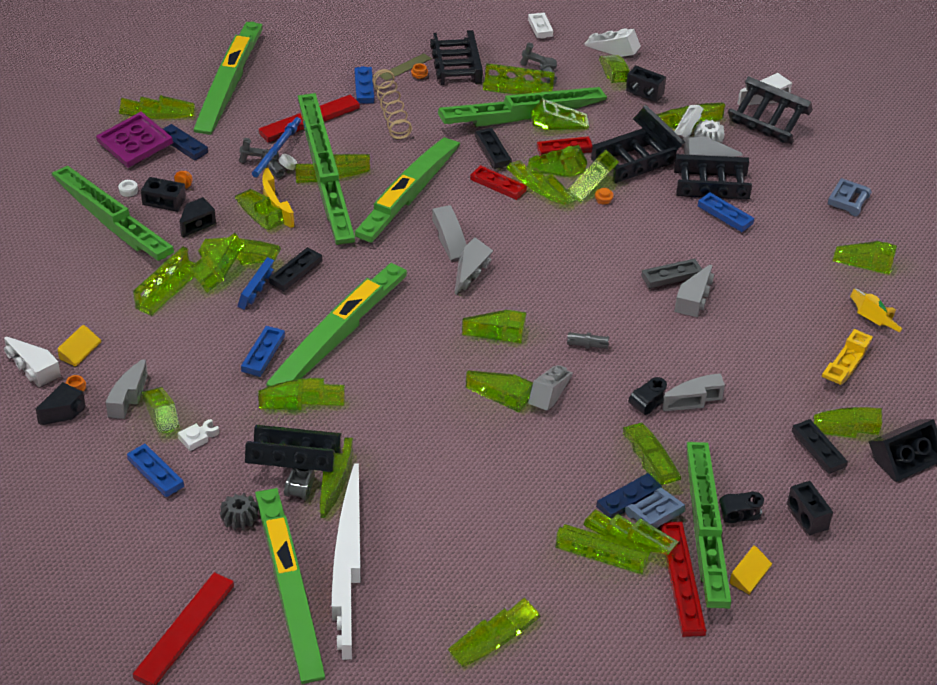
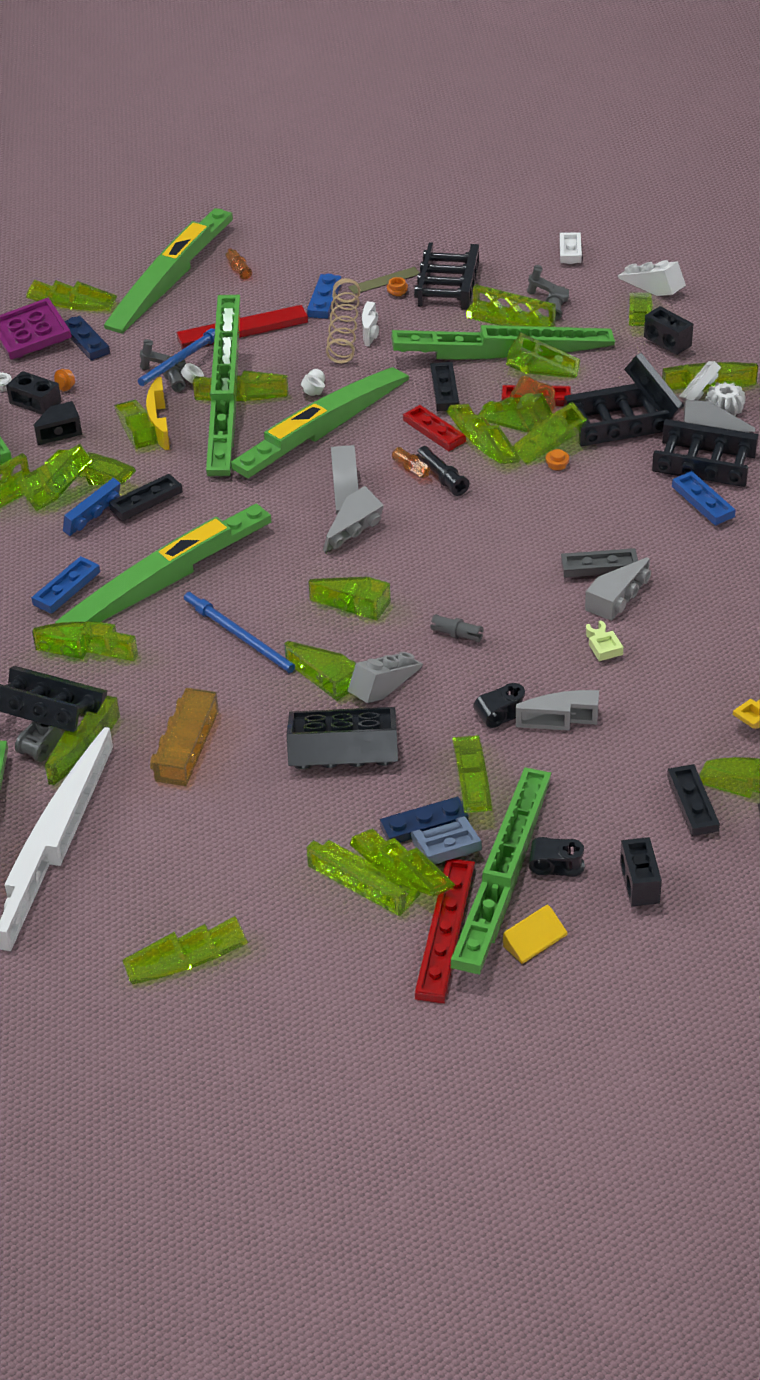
camera: 20 degrees right, 0 degrees up
none -> clear yellow brick [150,688,219,786]
none -> blue bar [184,592,295,673]
none -> clear orange axle [225,248,252,280]
none -> black slope [286,707,398,769]
none -> white plate [301,369,325,396]
none -> white slope [362,301,379,346]
none -> clear orange axle [392,447,430,478]
none -> black pin [416,446,470,496]
none -> clear orange piece [510,376,555,414]
none -> yellowish green plate [586,621,624,661]

